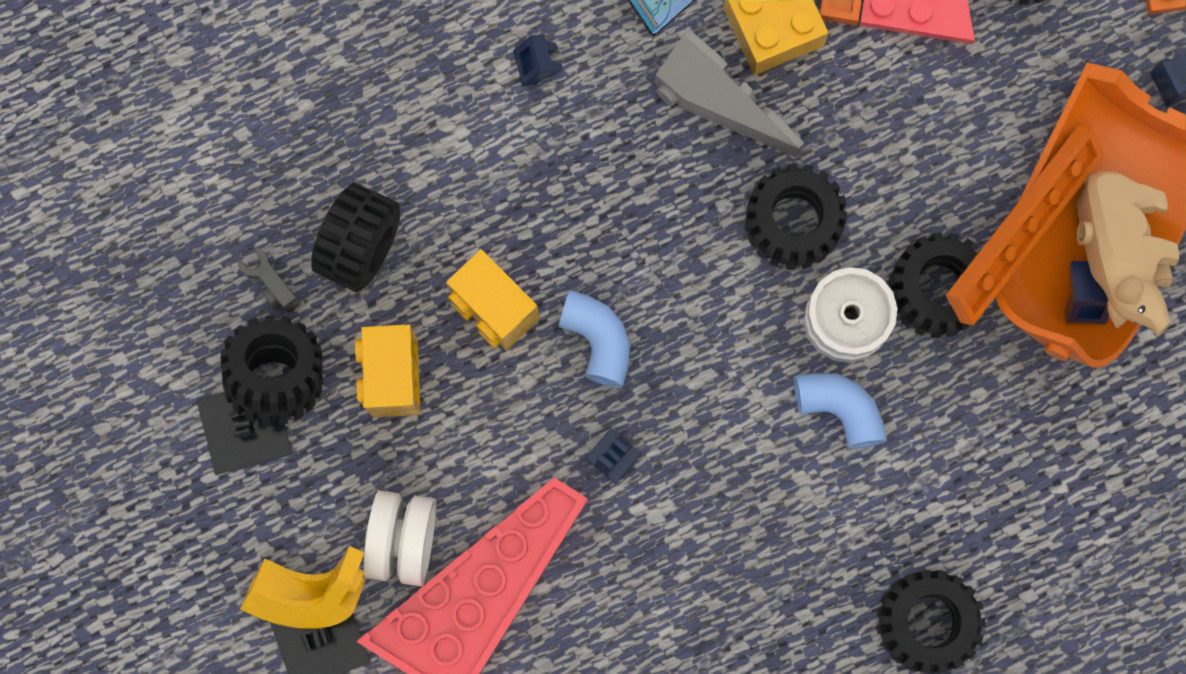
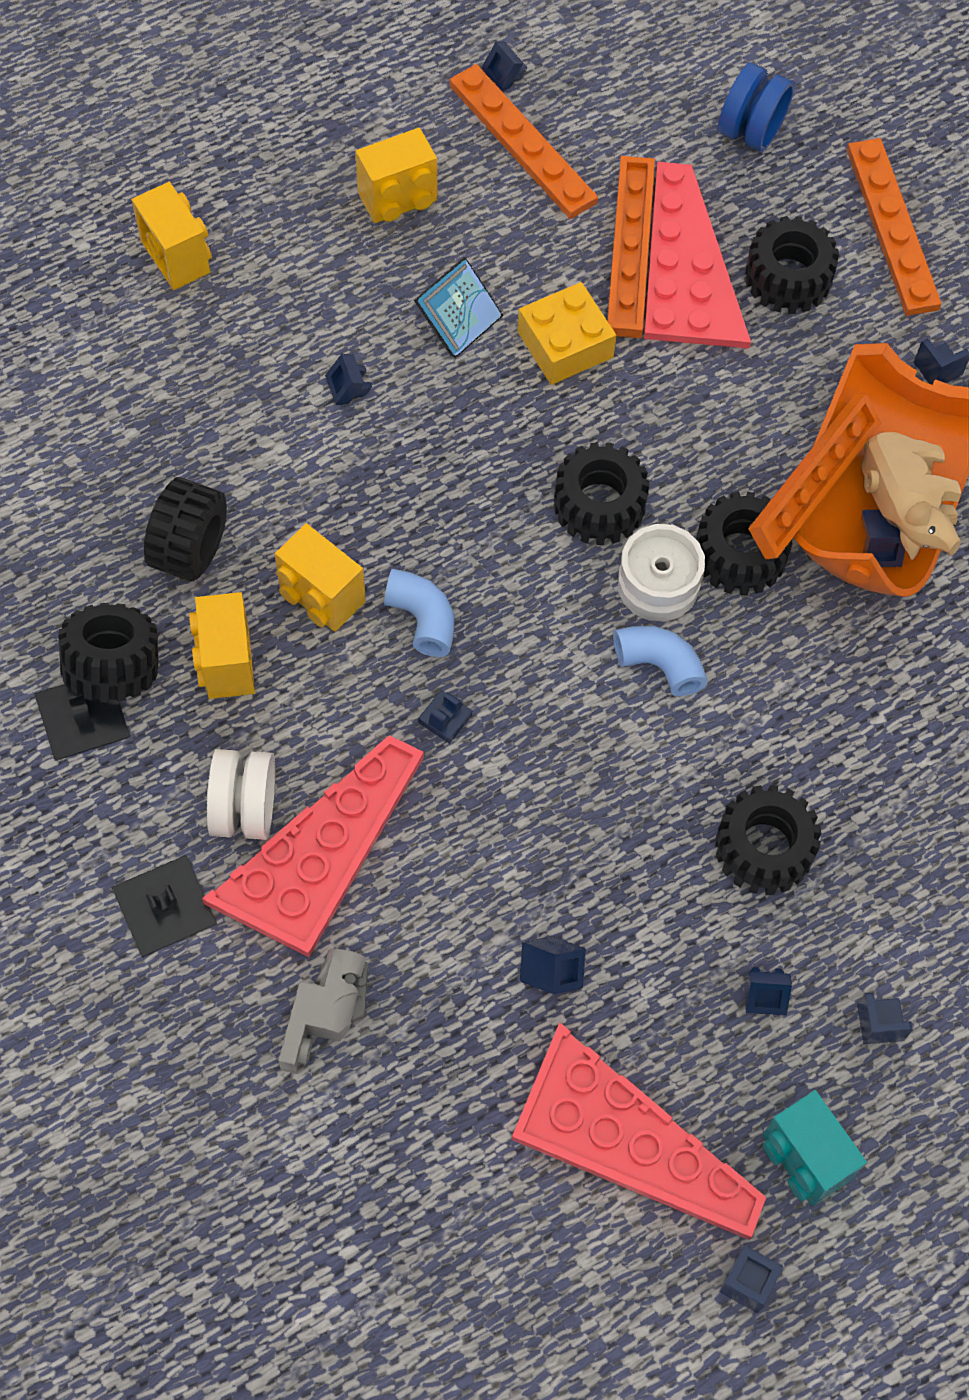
camera: 10 degrees left, 15 degrees down
dark grey plate [238,248,301,313] -> none
yellow arch [240,546,366,629] -> none
light grey wedge [655,29,804,157] -> none

